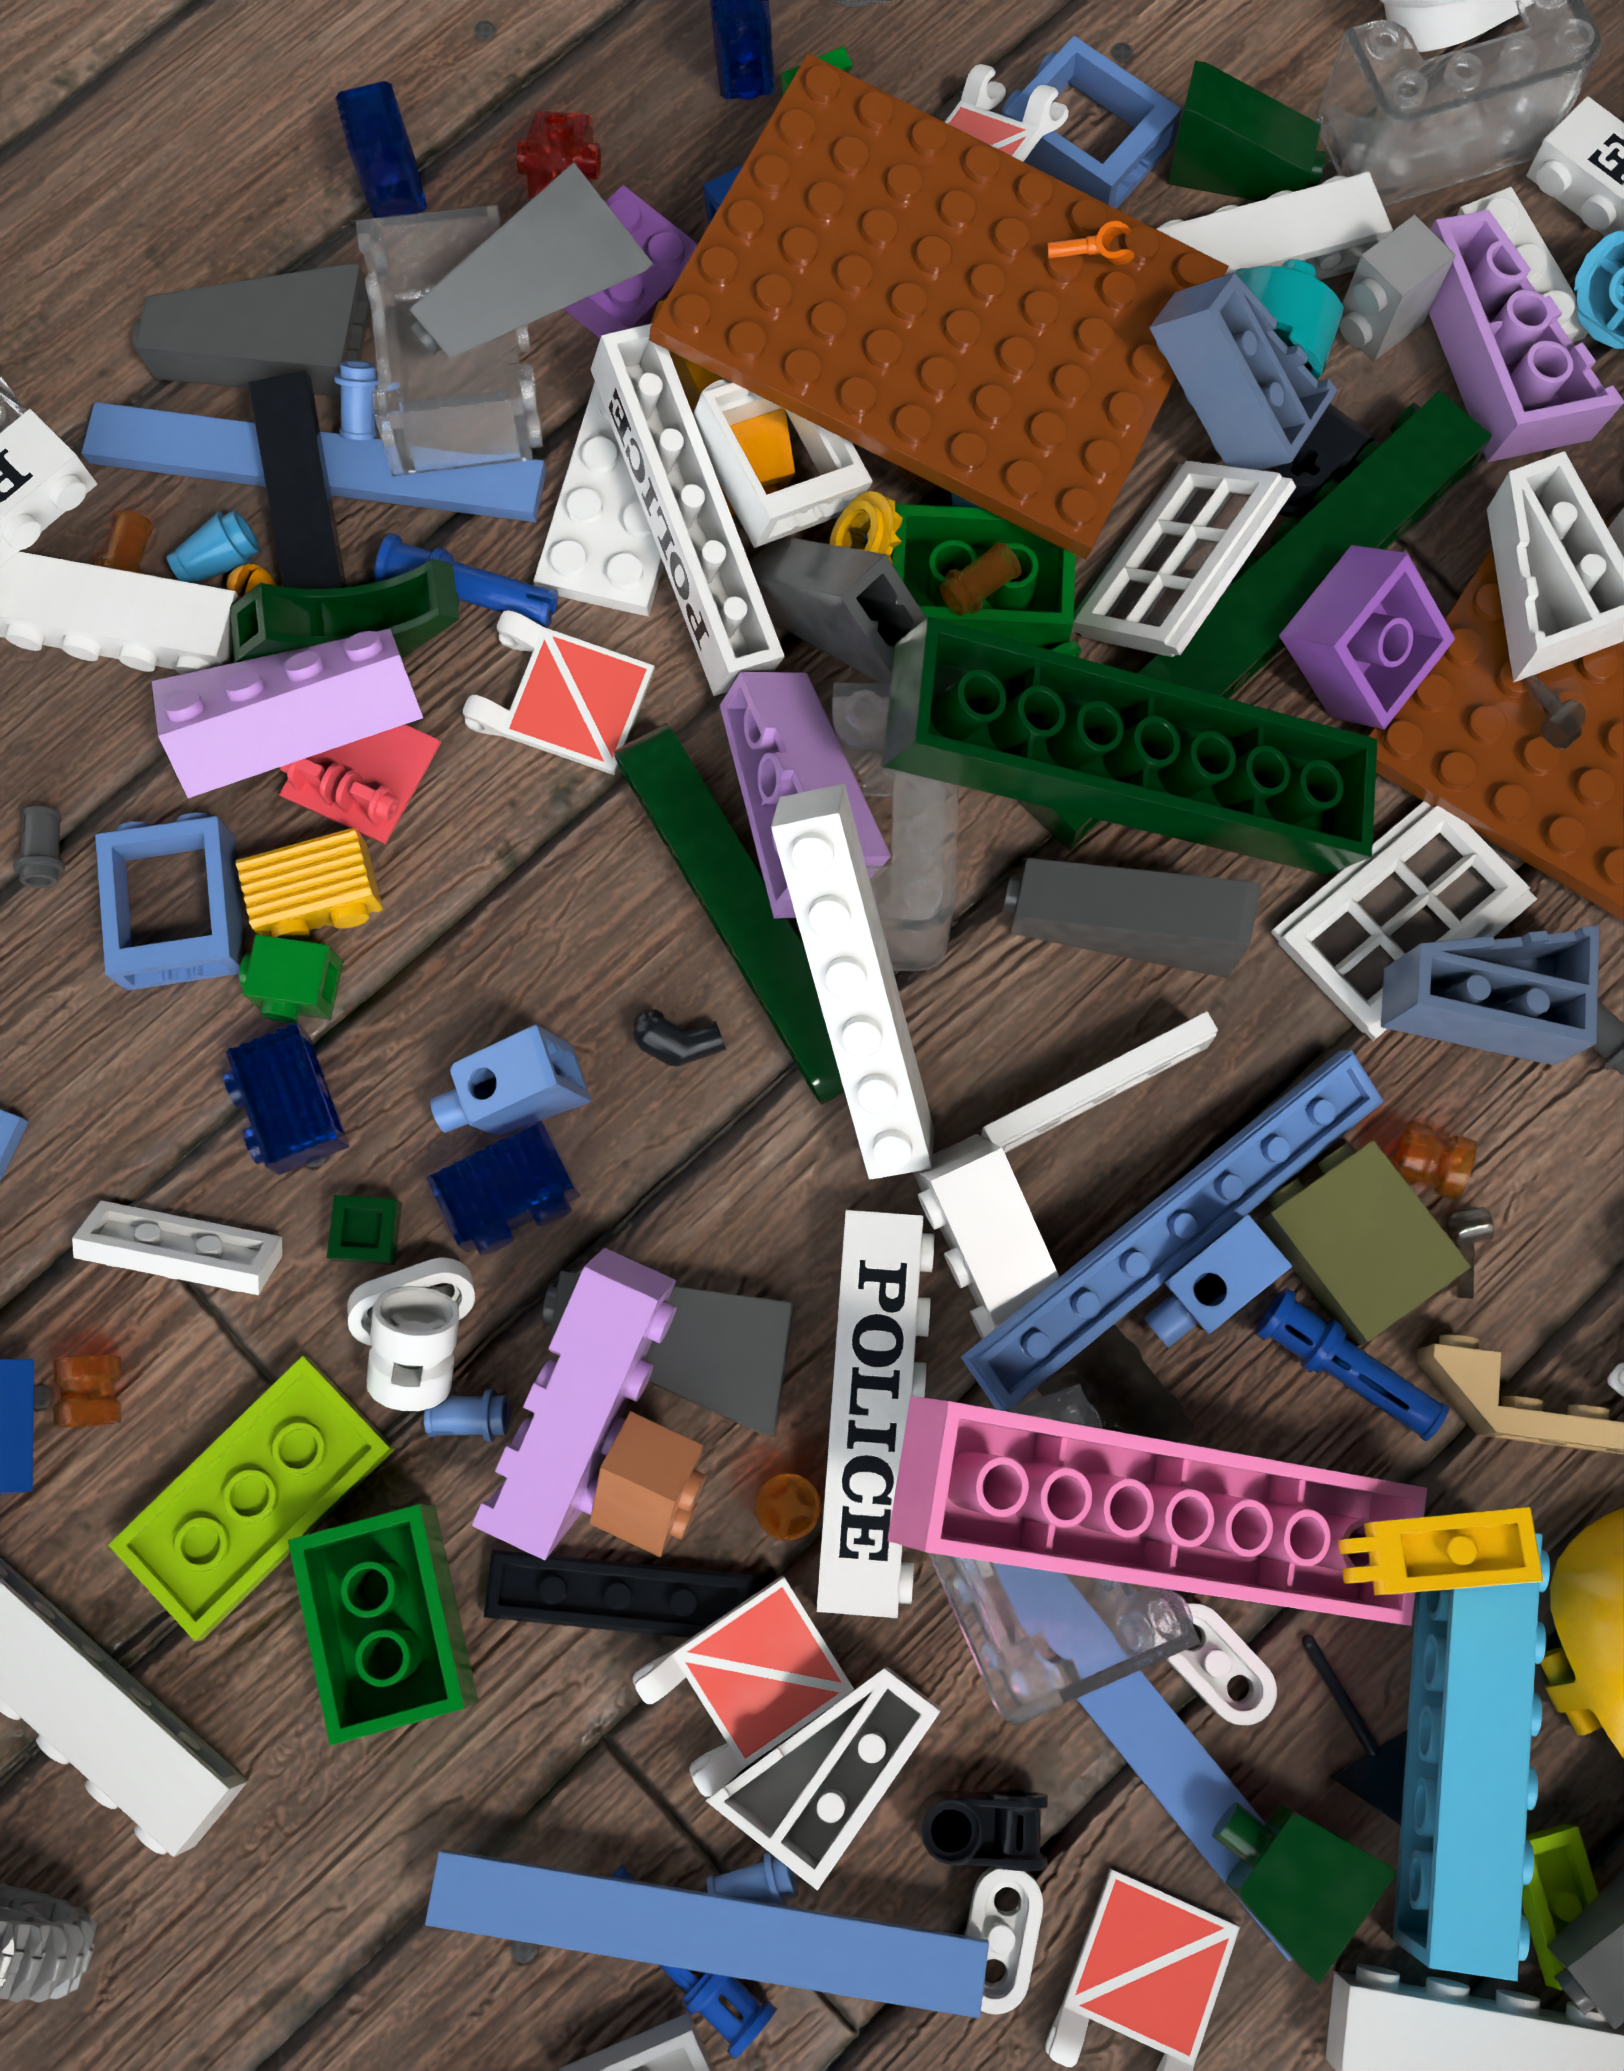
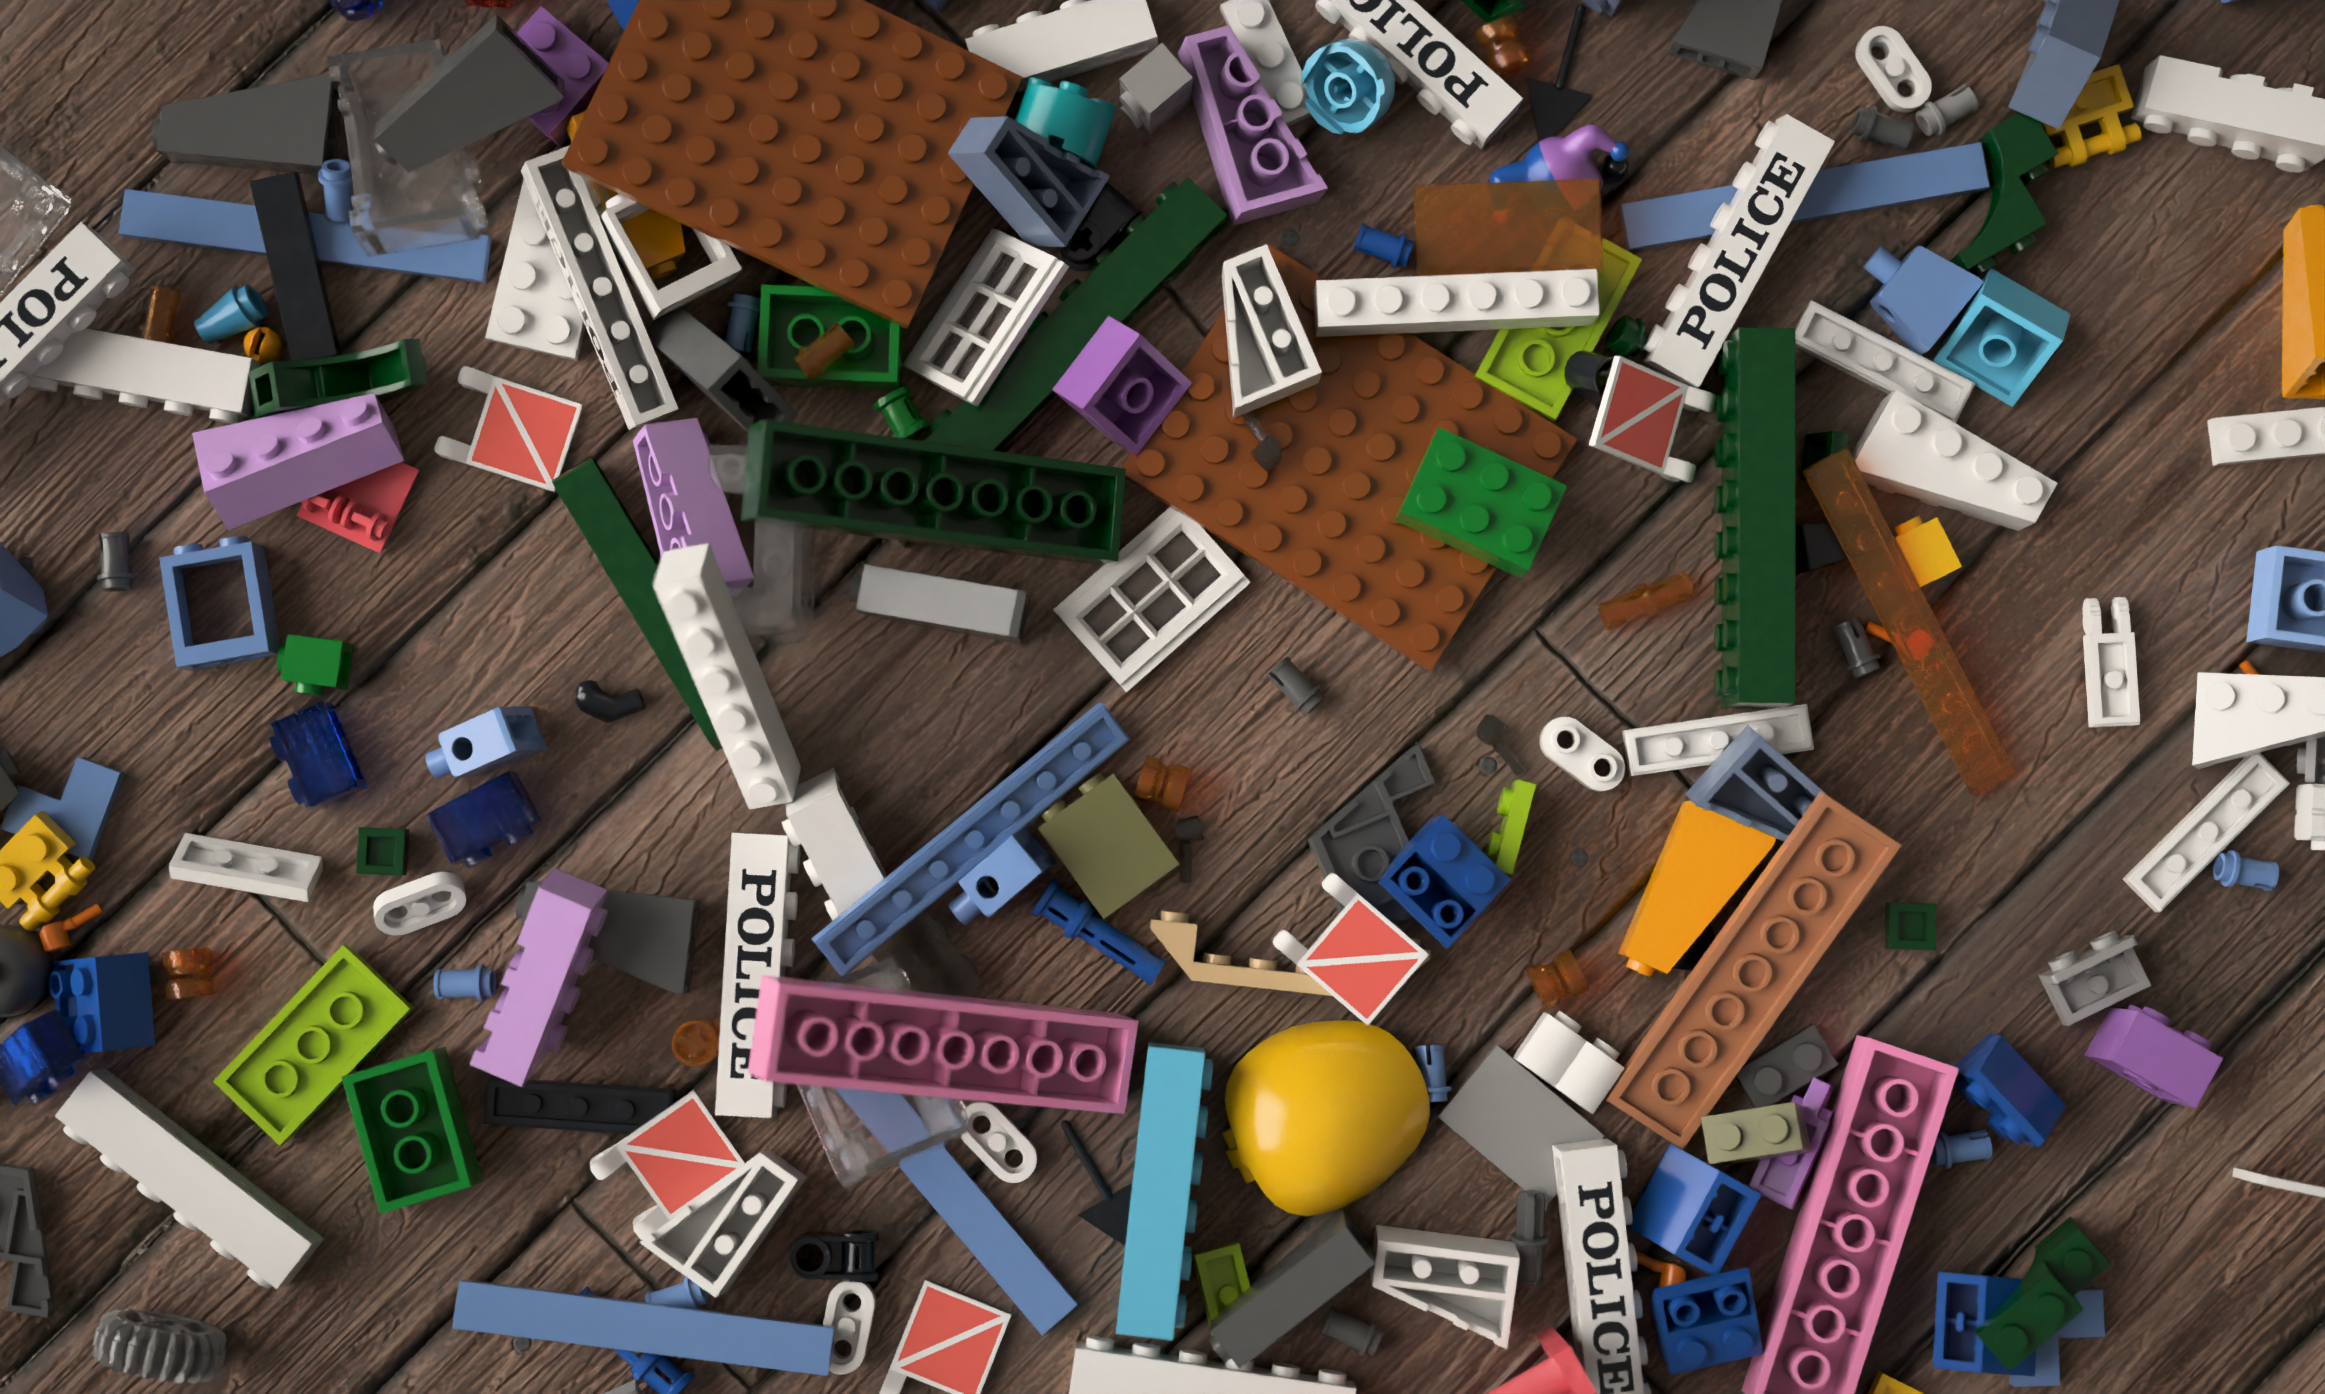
camera: 10 degrees left, 10 degrees up
yellow brick [236,827,383,941] -> none
white wheel [366,1286,460,1411] -> none
blue pin [374,533,558,628] -> none
nougat brick [590,1411,707,1557] -> none
yellow gear [829,491,903,564] -> none
white tile [981,1012,1218,1153] -> none
orange hand [1048,221,1135,265] -> none
dark green torso [1212,1802,1397,1985] -> none
yellow hinge [1338,1507,1544,1595] -> none
sand blue wedge [1381,925,1599,1066] -> none

